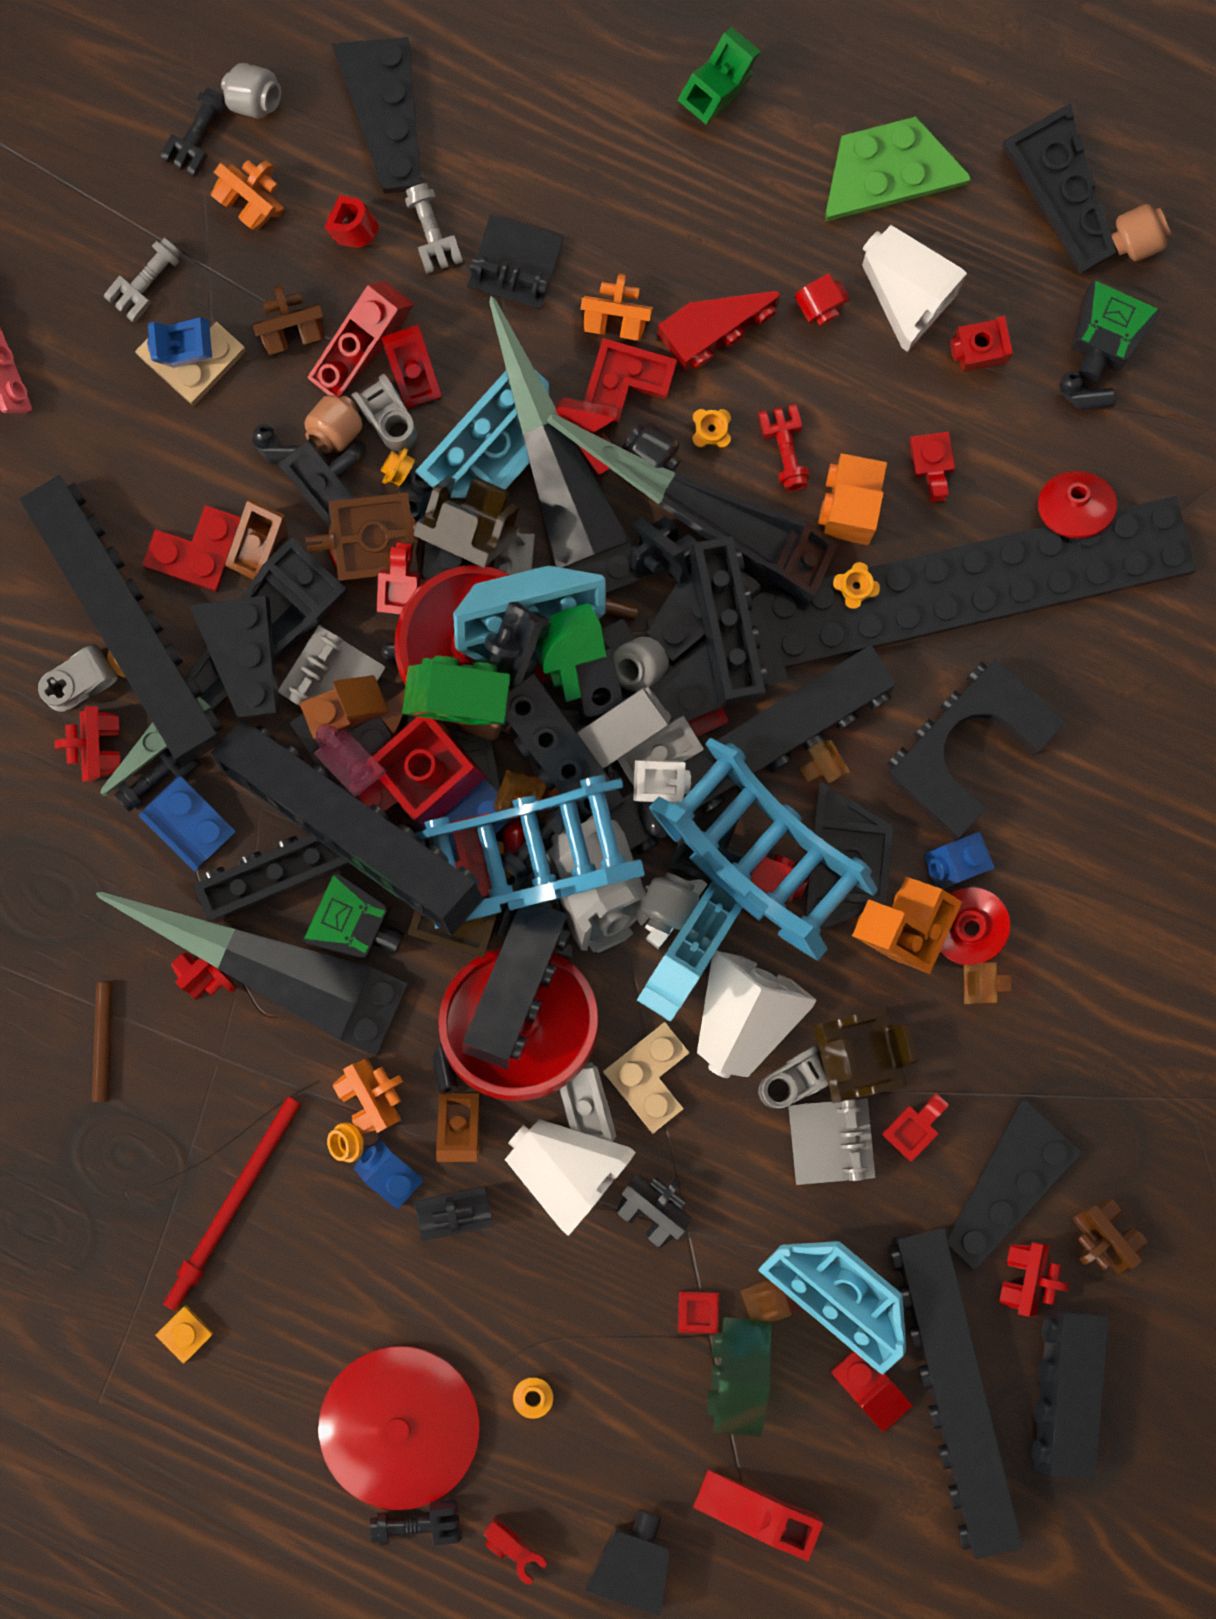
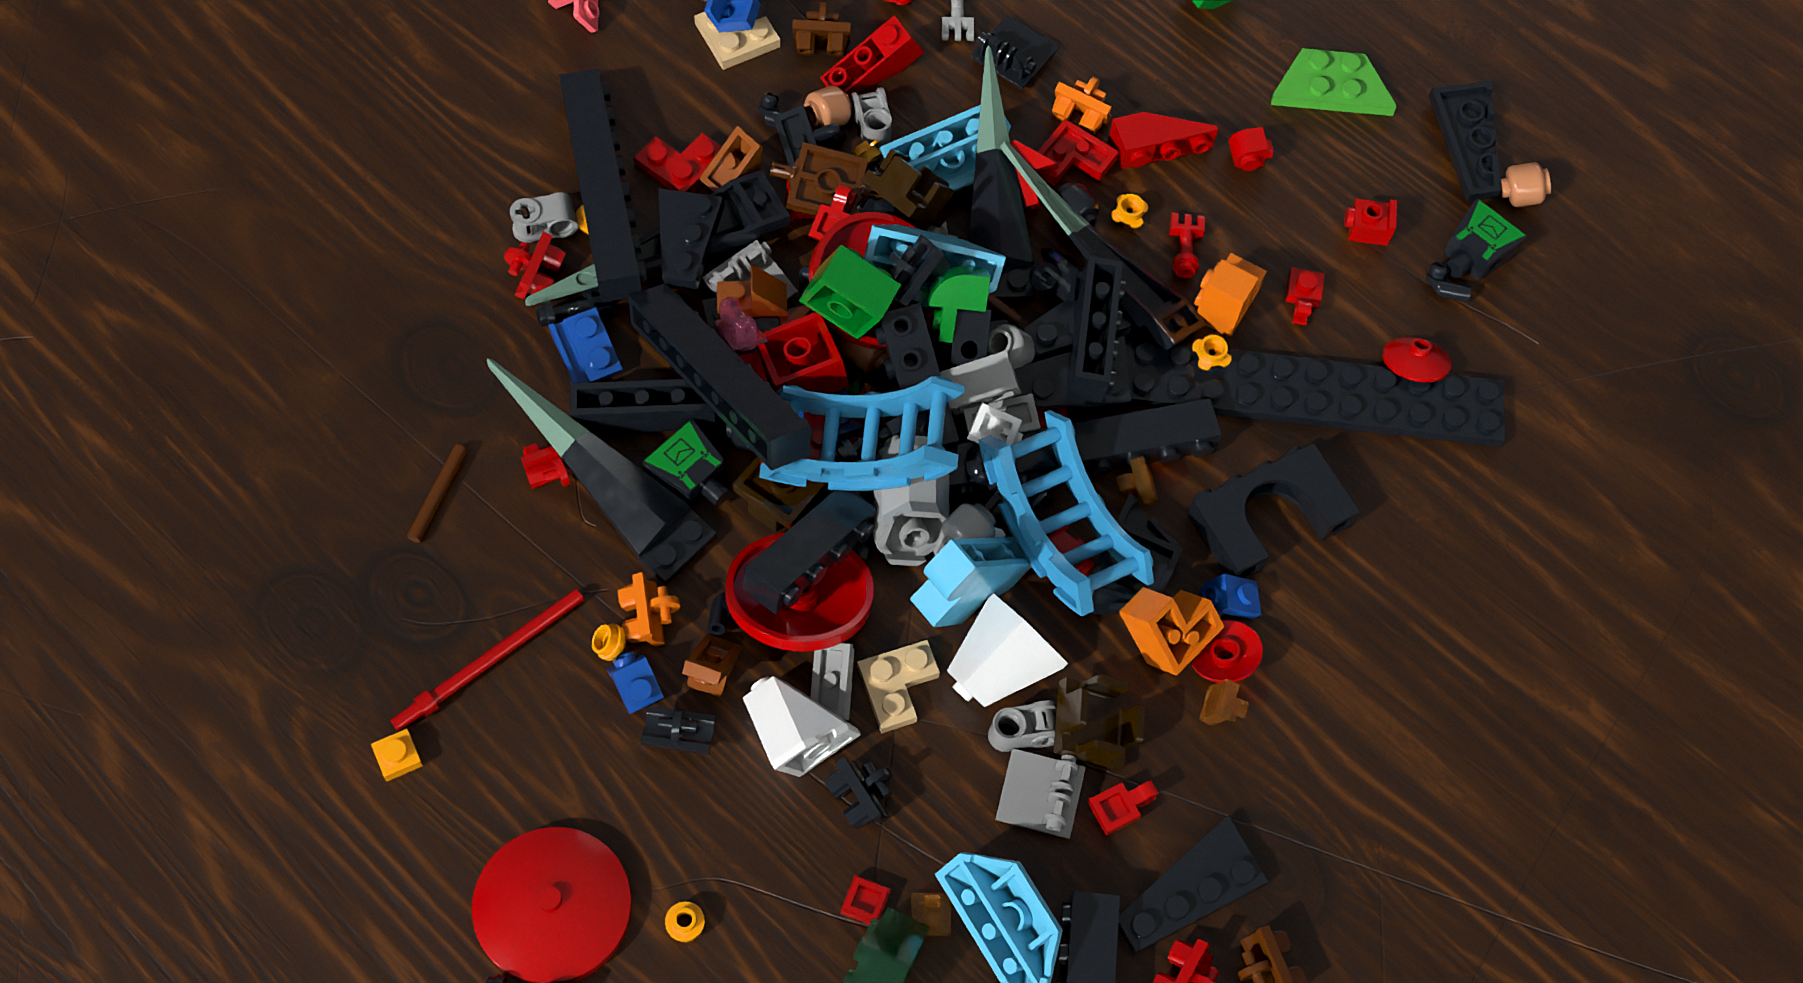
camera: 15 degrees right, 20 degrees down
red slope [381,325,442,409] -> none
white slope [862,225,967,352] -> none

